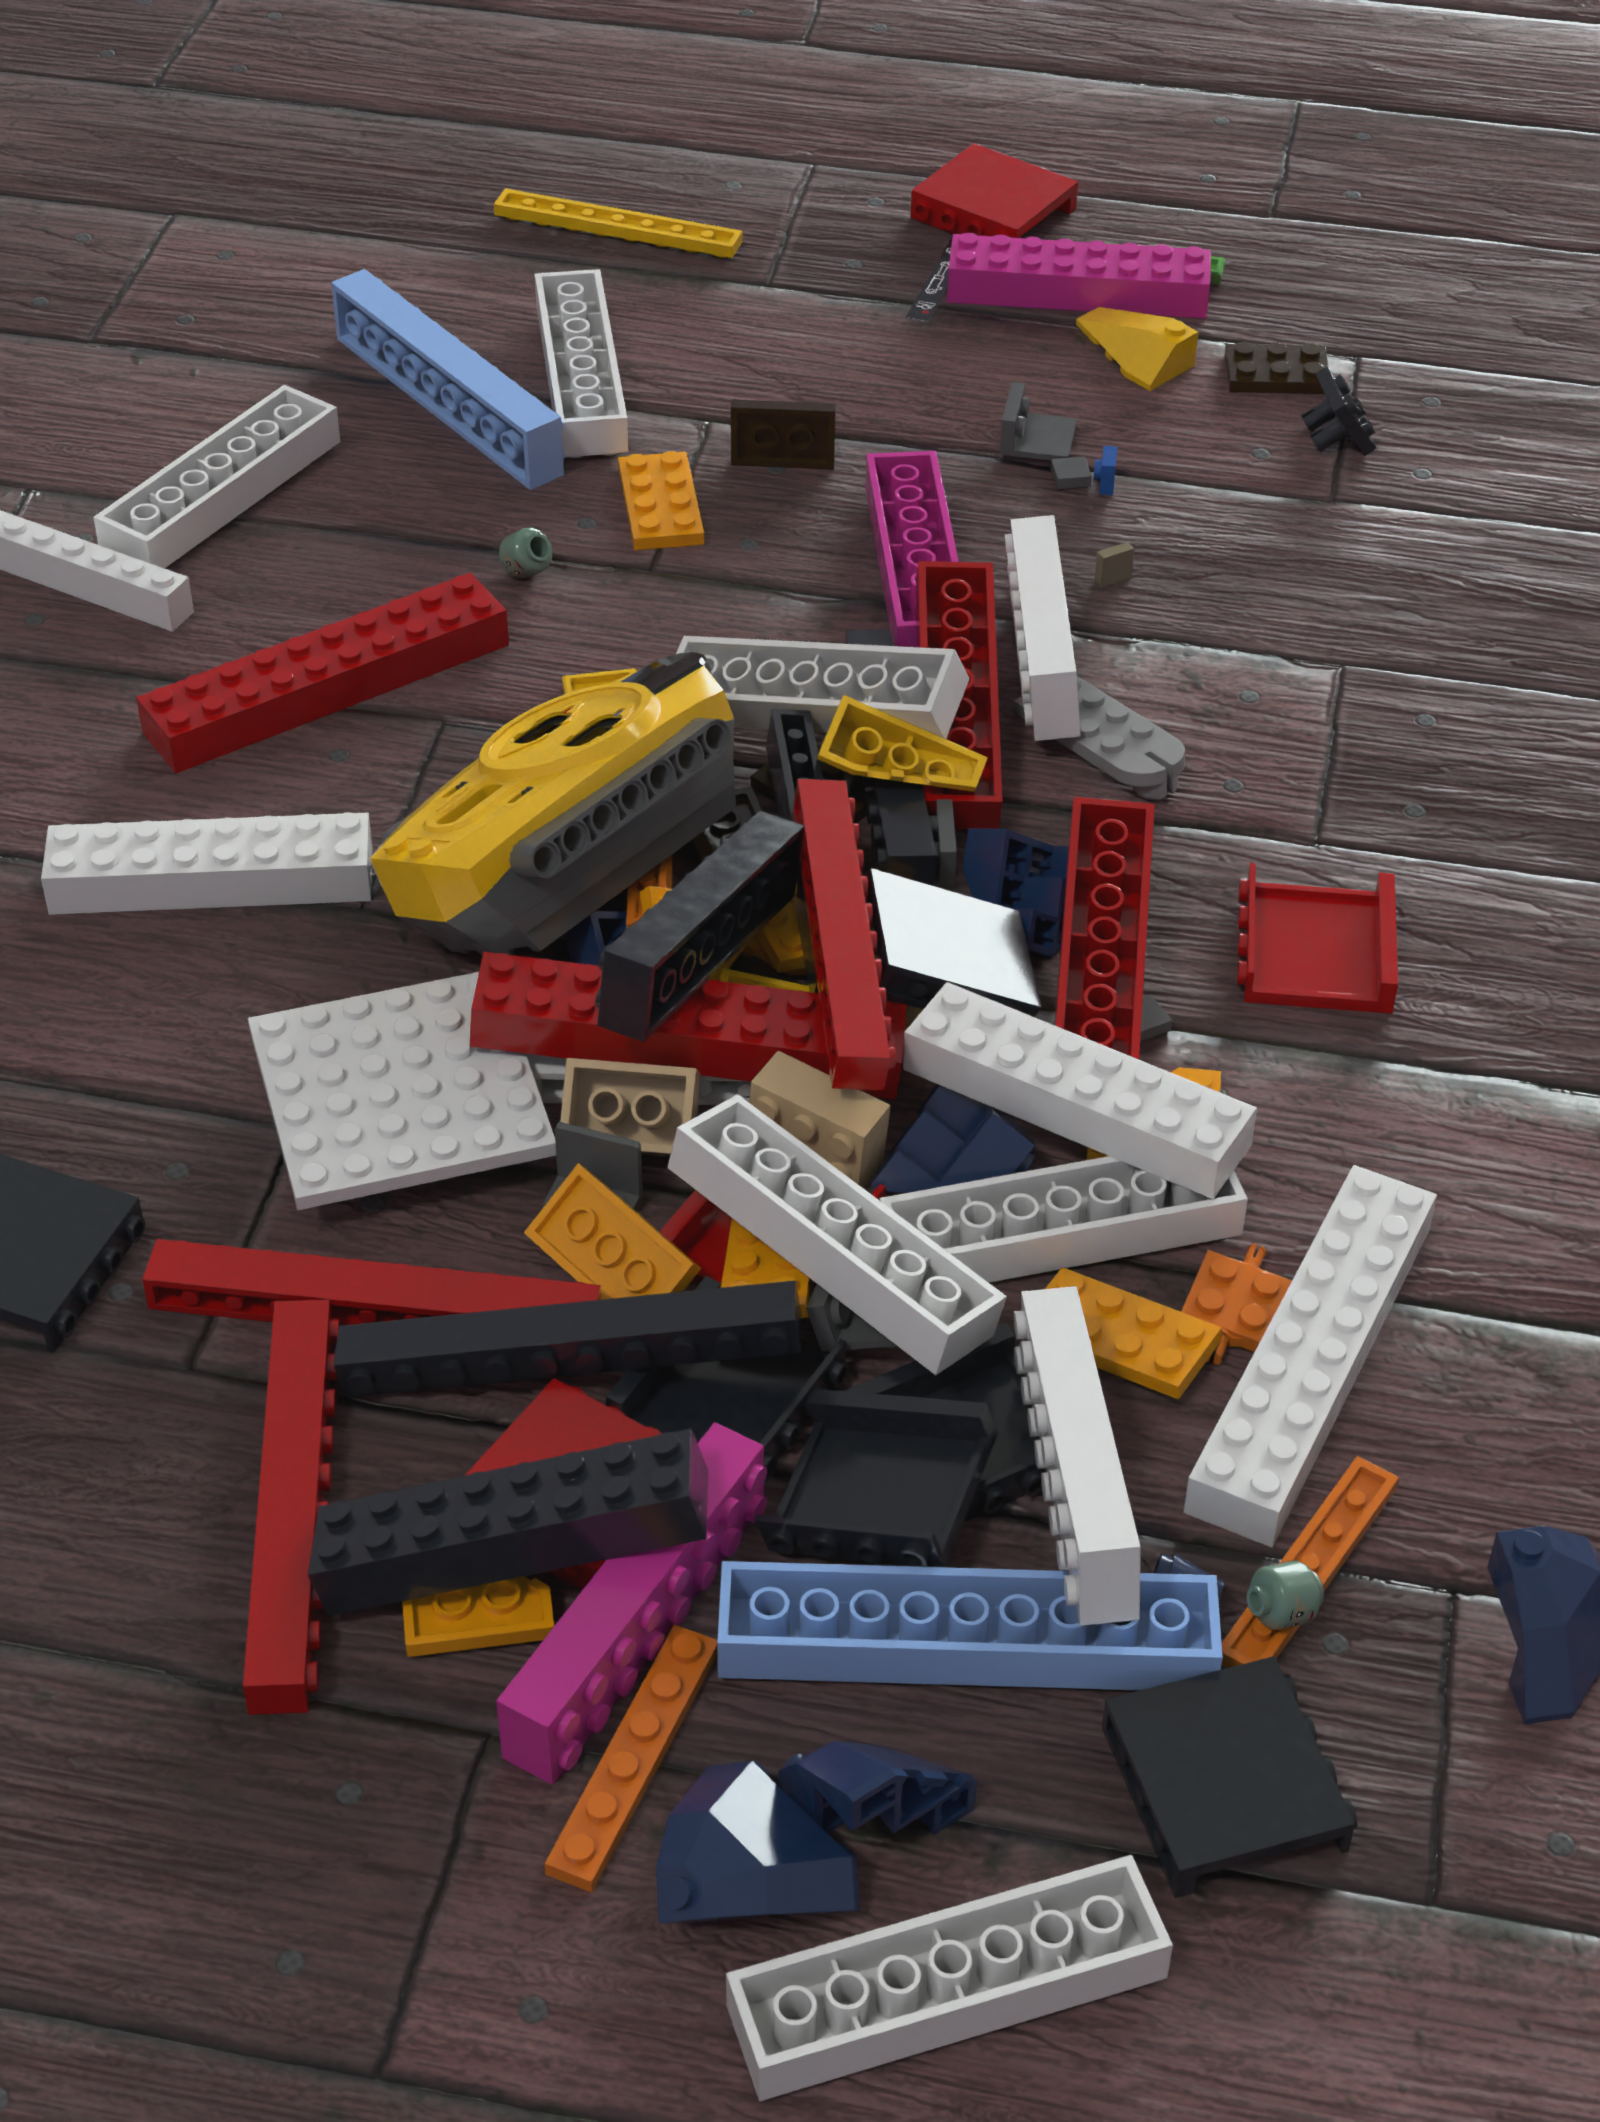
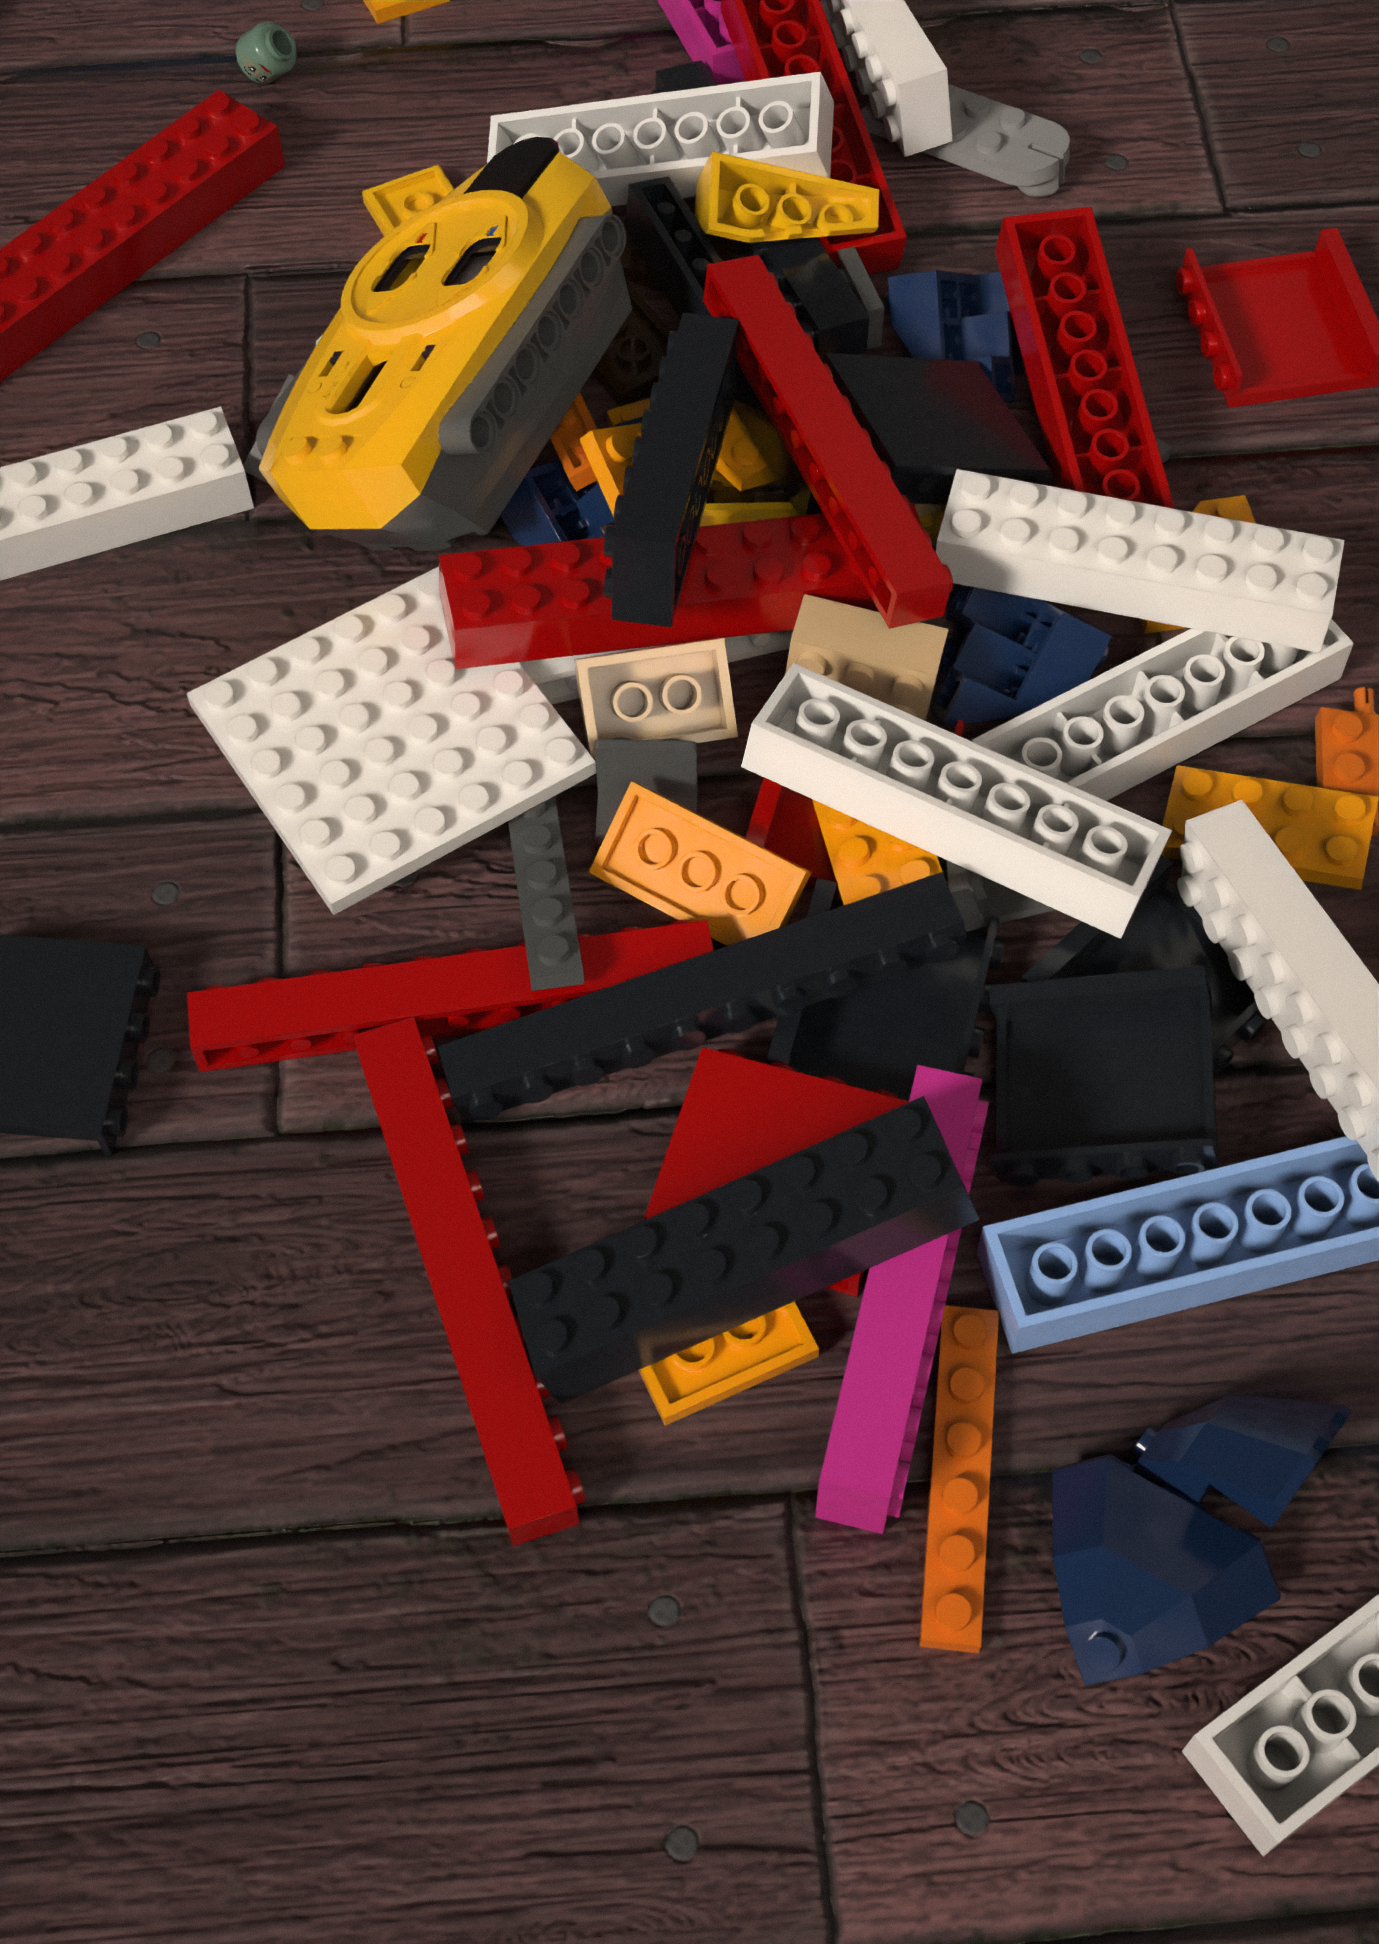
camera: 15 degrees left, 15 degrees up
none -> dark grey plate [508,796,585,991]

